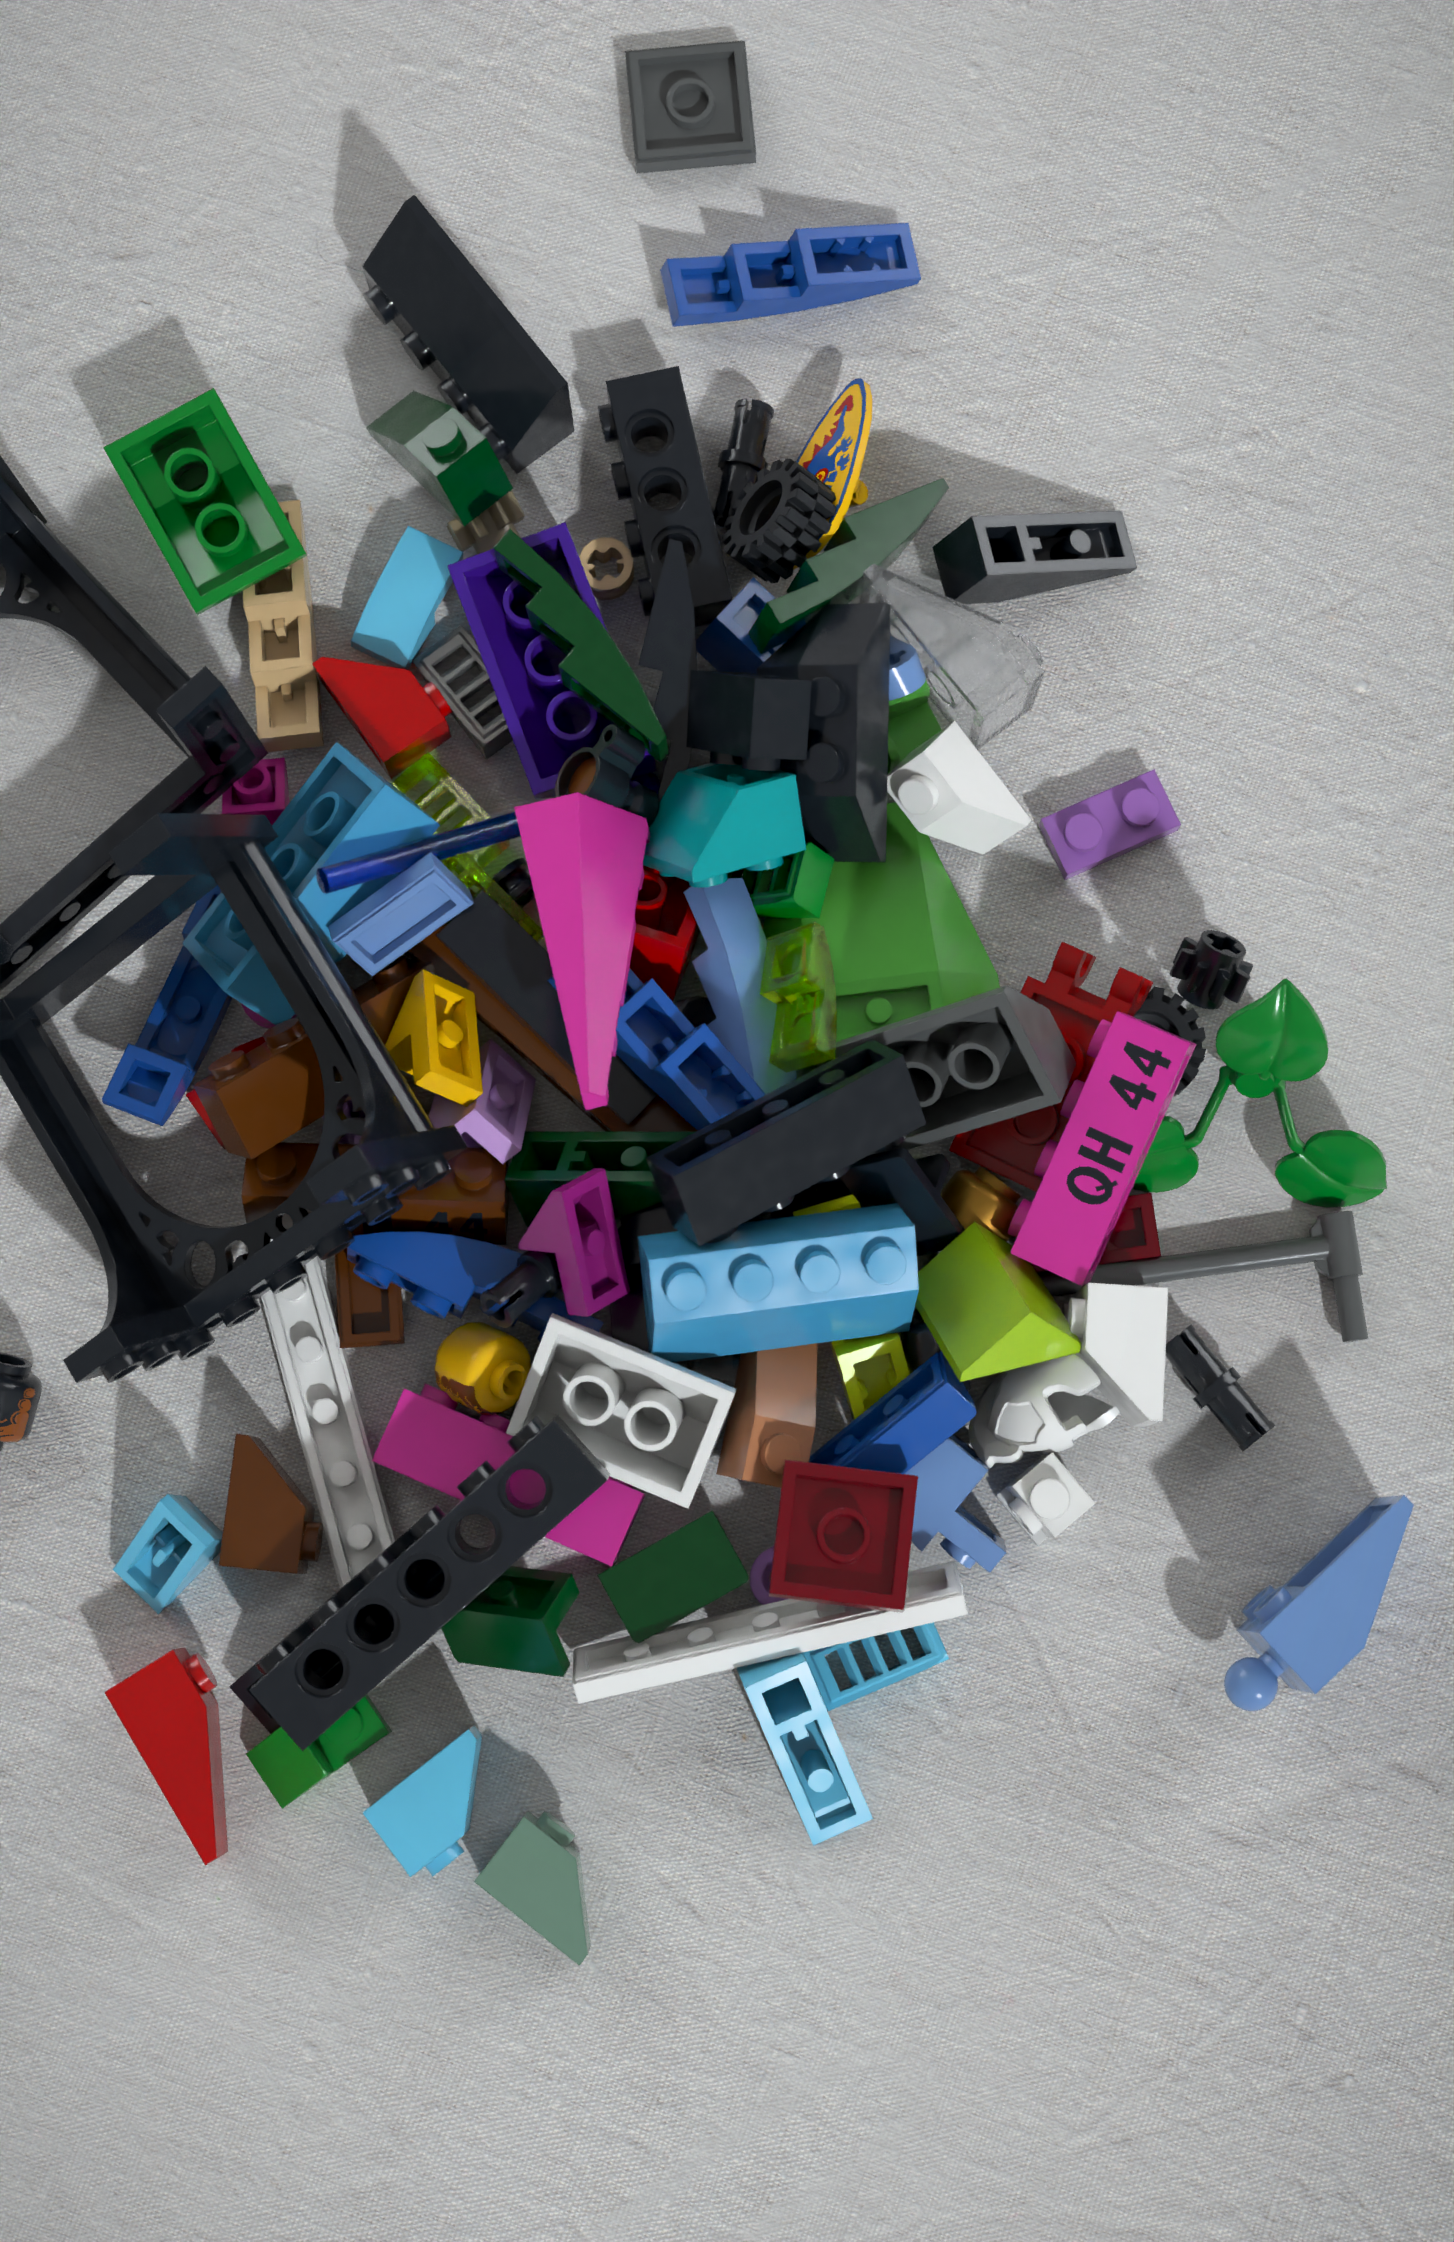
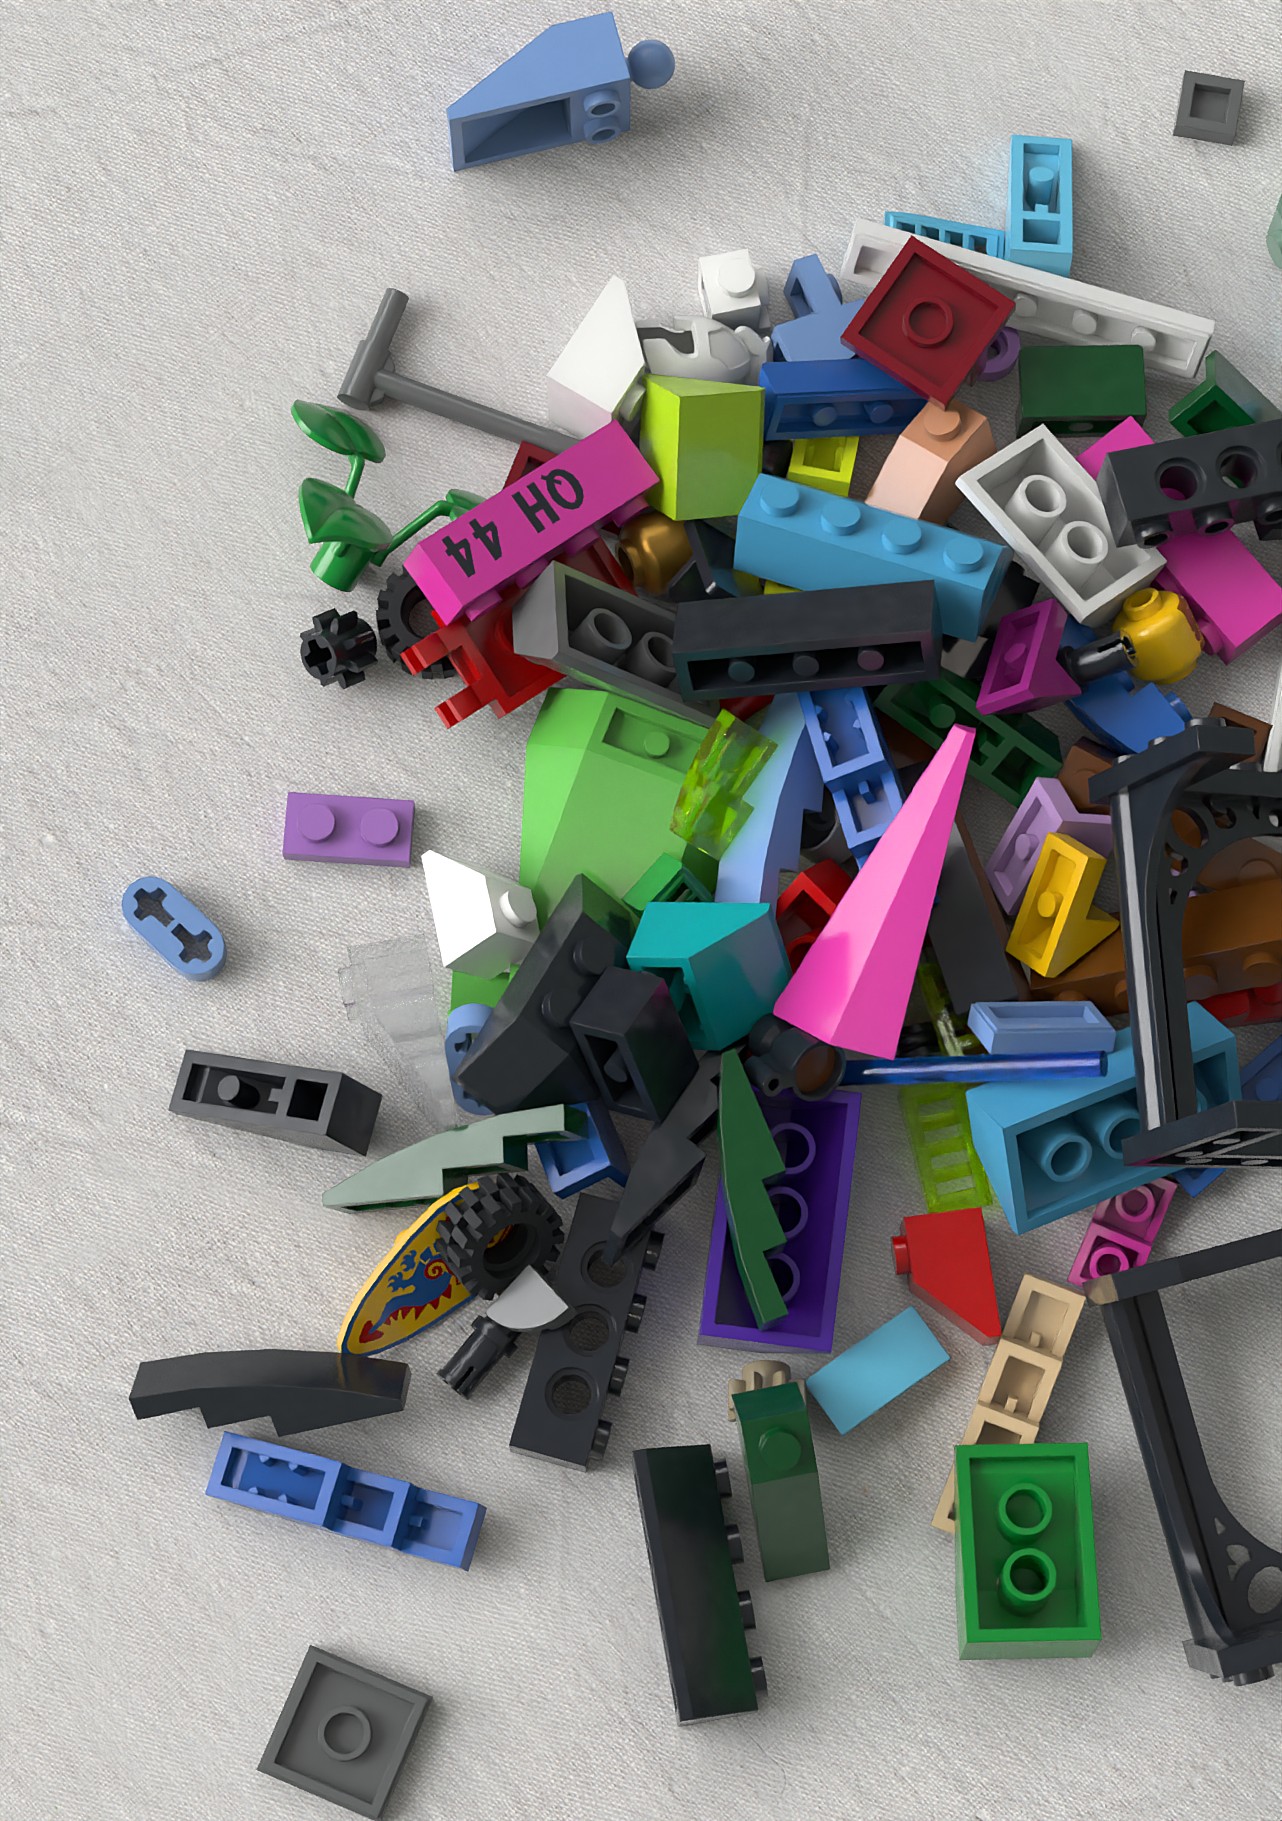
camera: 155 degrees left, 5 degrees down
dark grey slope [412,625,513,760] -> none
tan bush [579,537,634,600] -> none
black pin [1165,1324,1275,1452] -> none
none -> medium blue beam [121,876,227,982]
none -> black slope [129,1349,412,1437]
none -> tile [485,1265,579,1332]
none -> dark grey tile [1173,70,1245,146]

